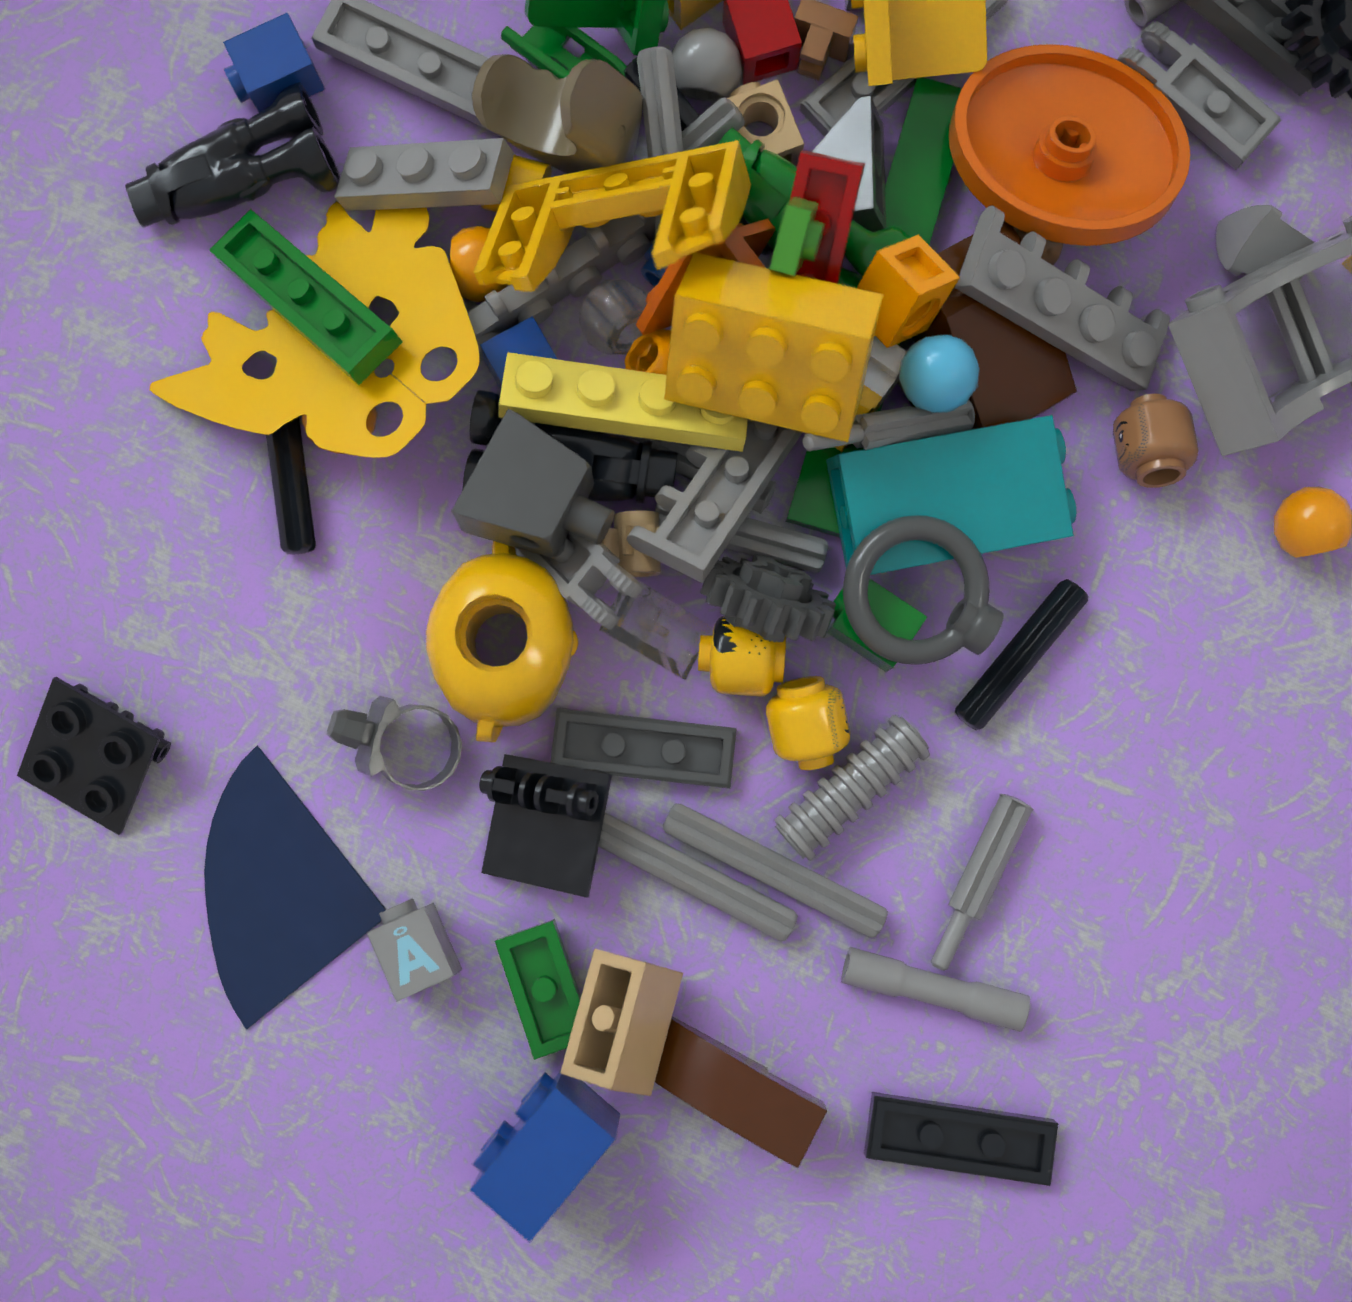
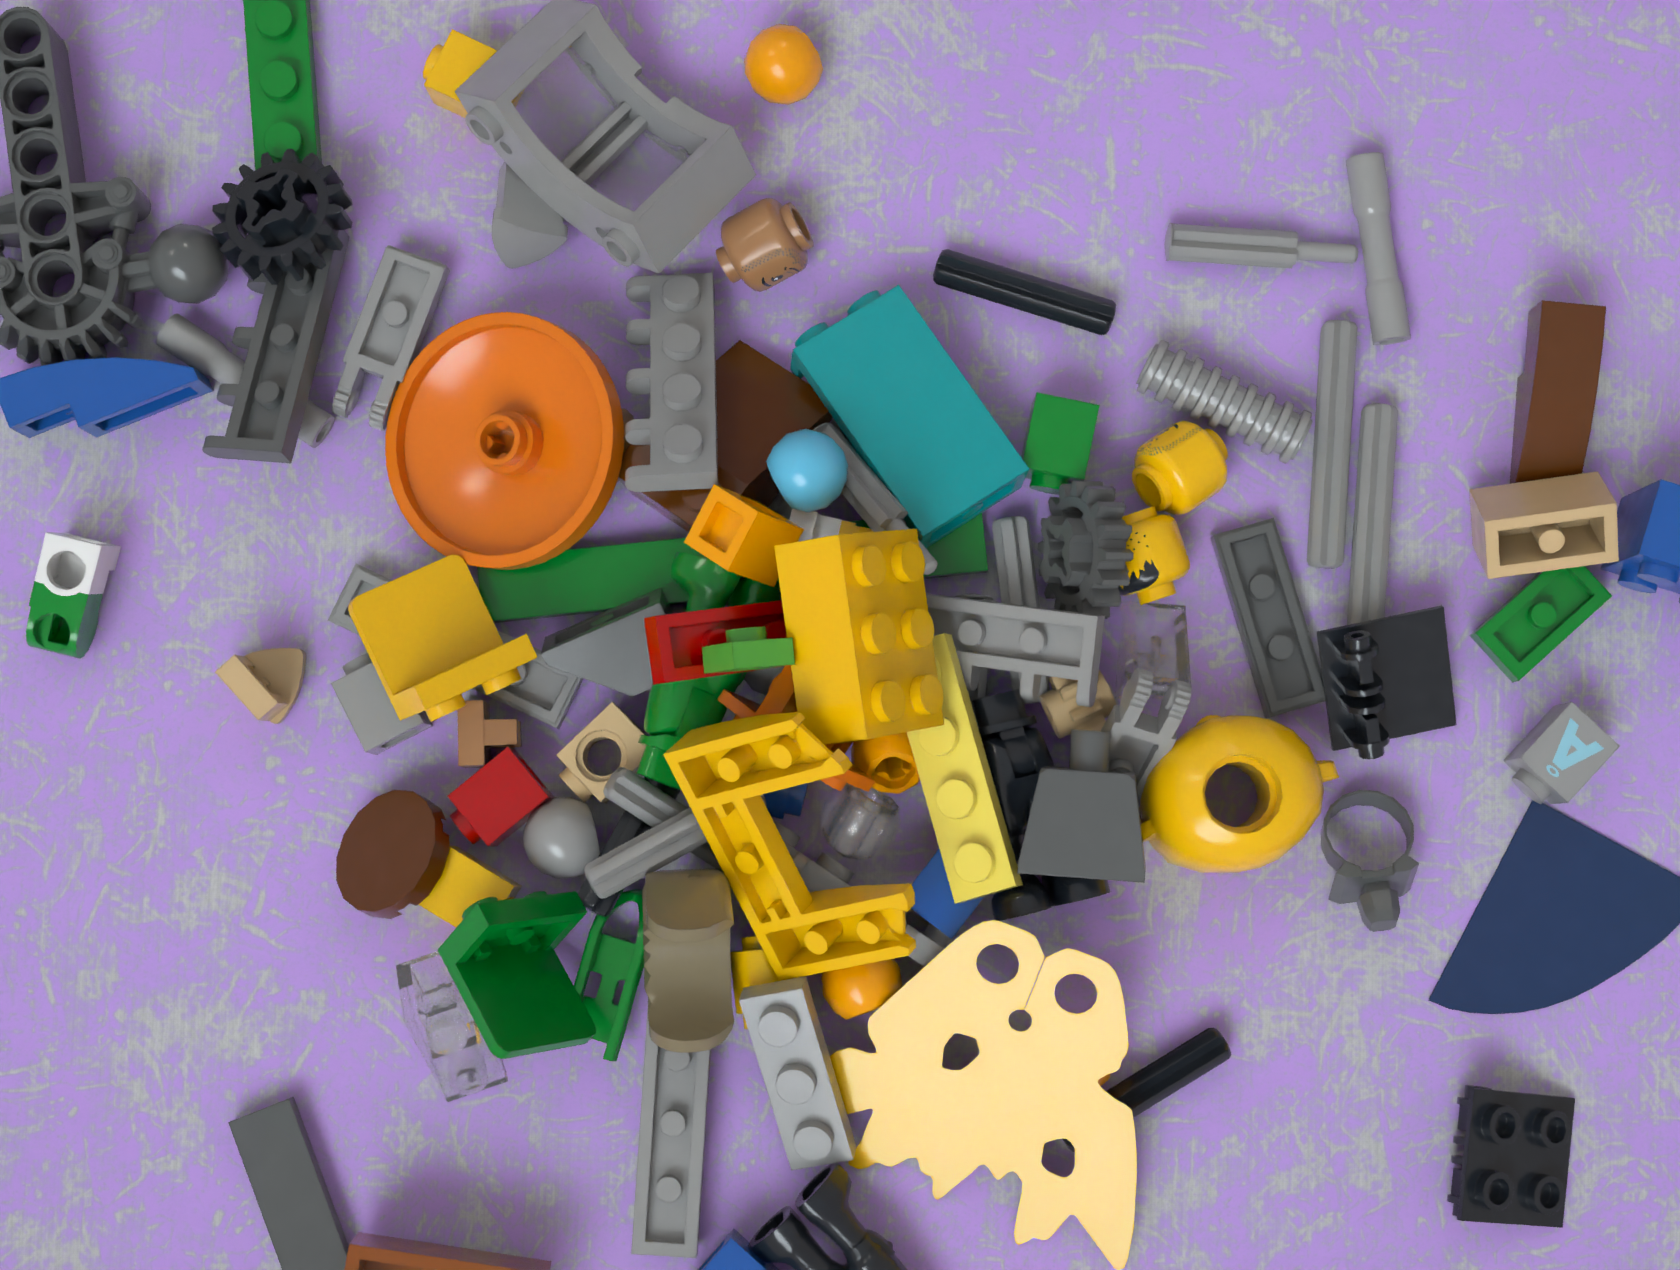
camera: 115 degrees left, 0 degrees up
green plate [209,209,403,385] -> none
dark grey piece [843,515,1004,665] -> none
black tile [864,1092,1058,1186] -> none

